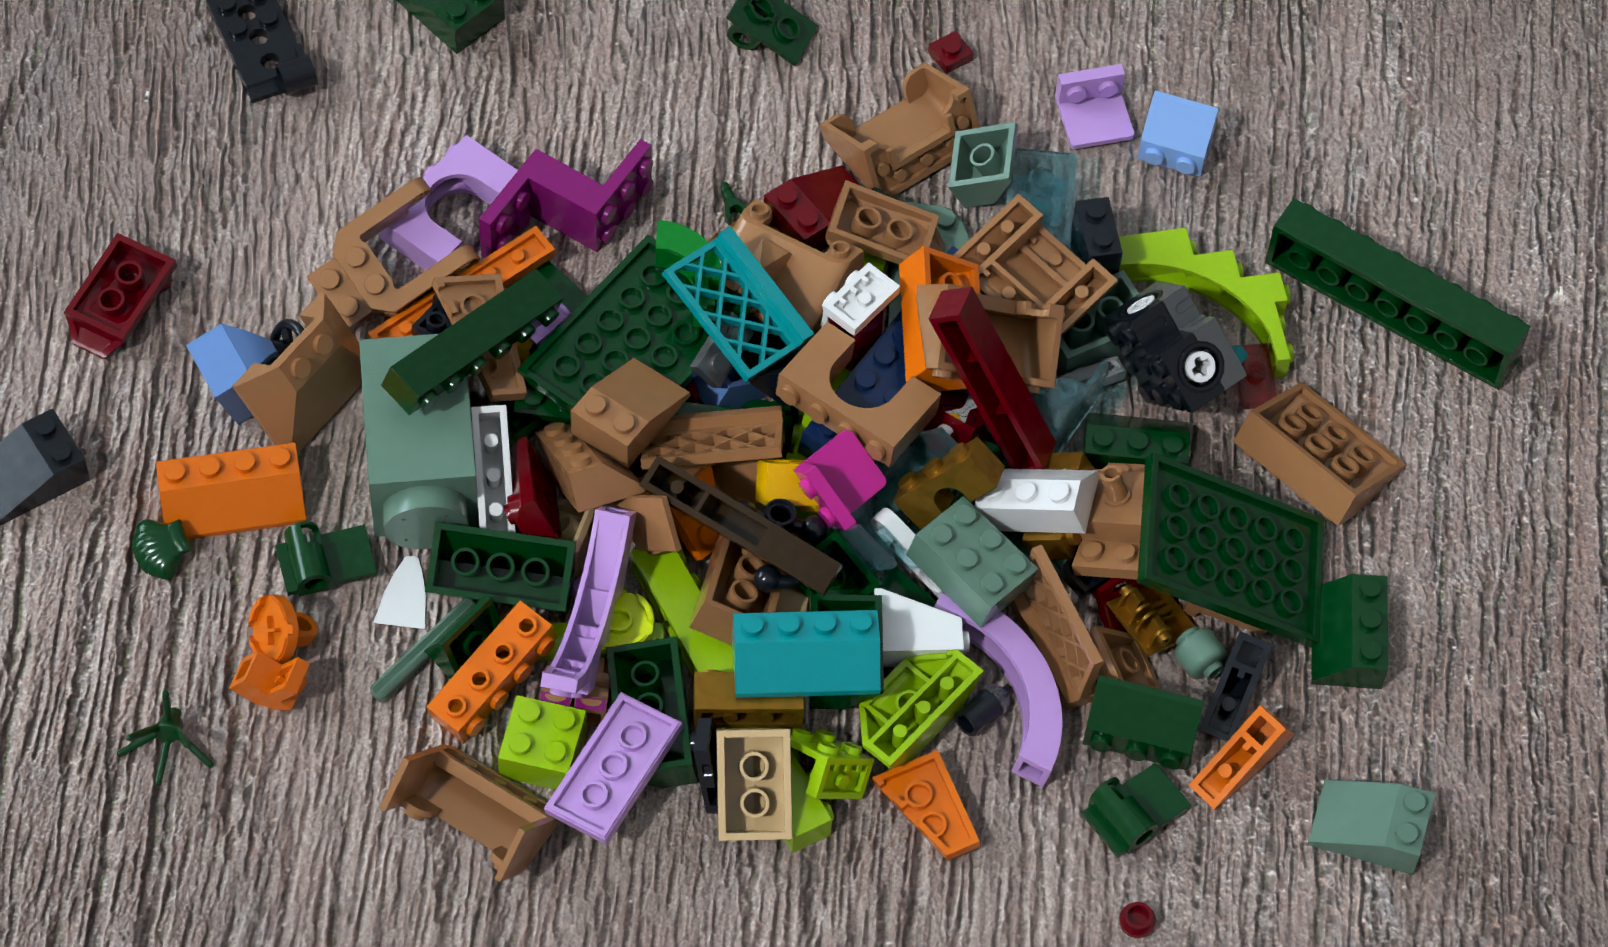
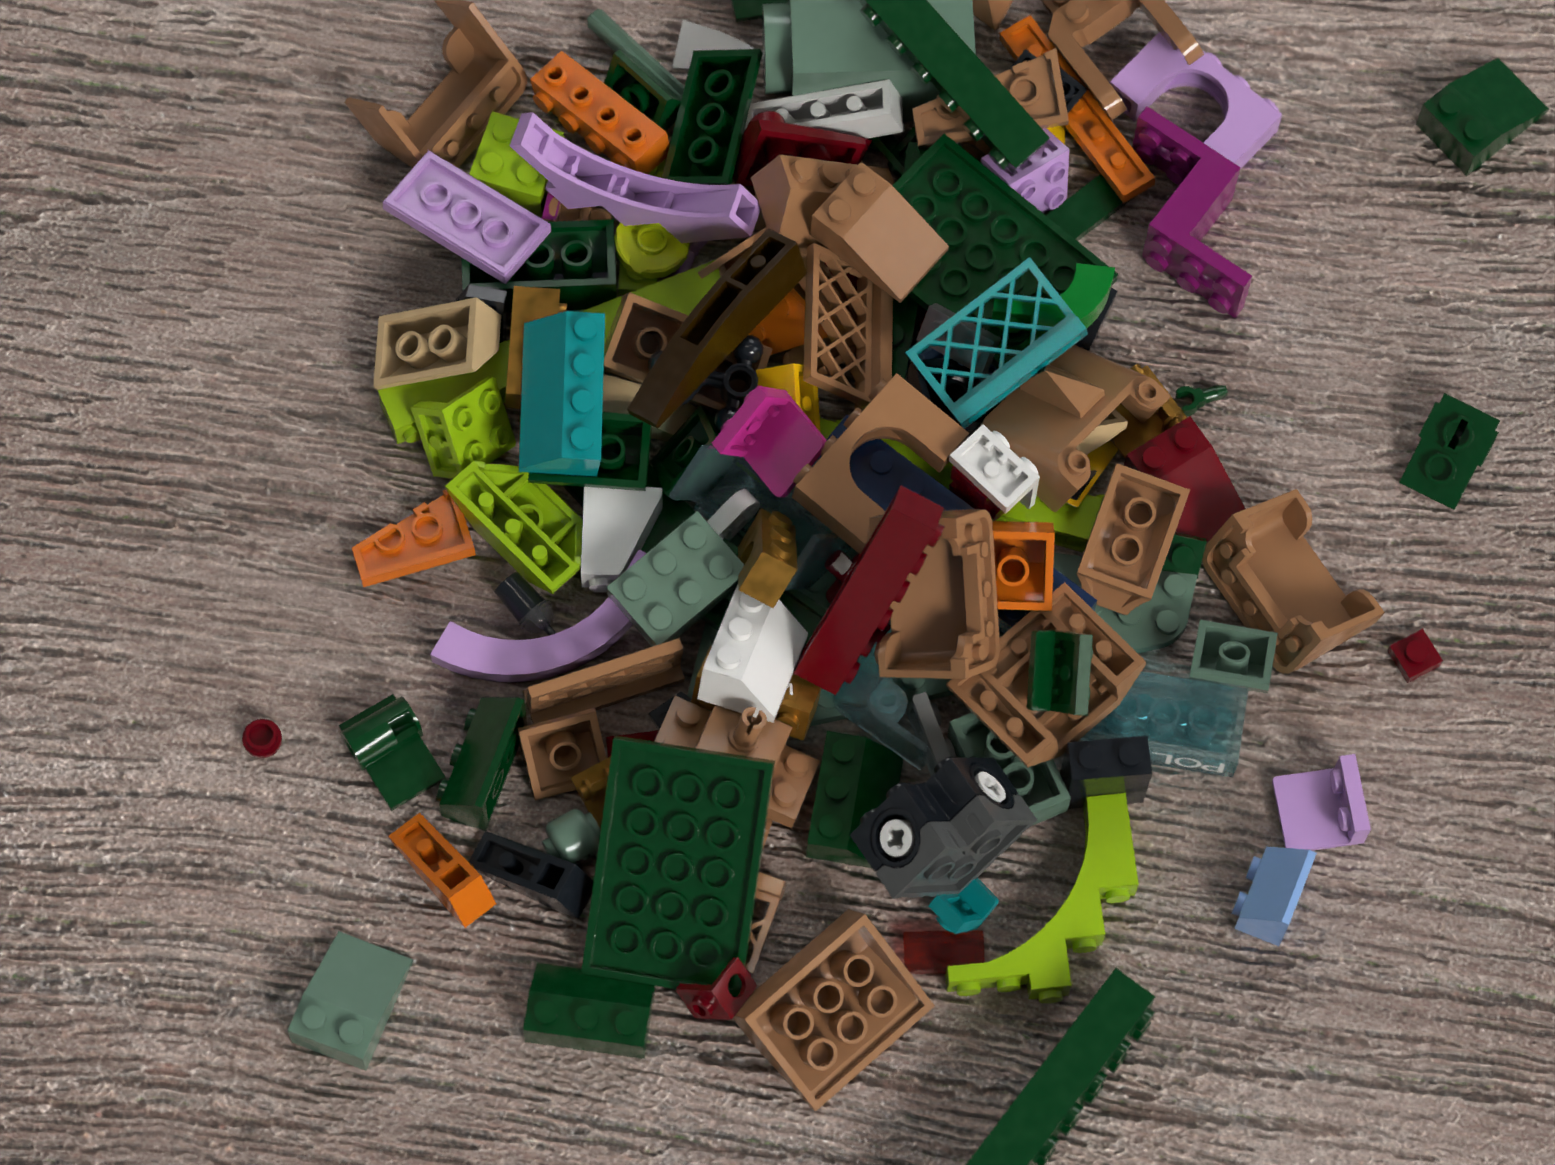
camera: 95 degrees right, 10 degrees up
none -> dark red bracket [675,958,757,1020]
none -> dark green bracket [1027,630,1093,715]

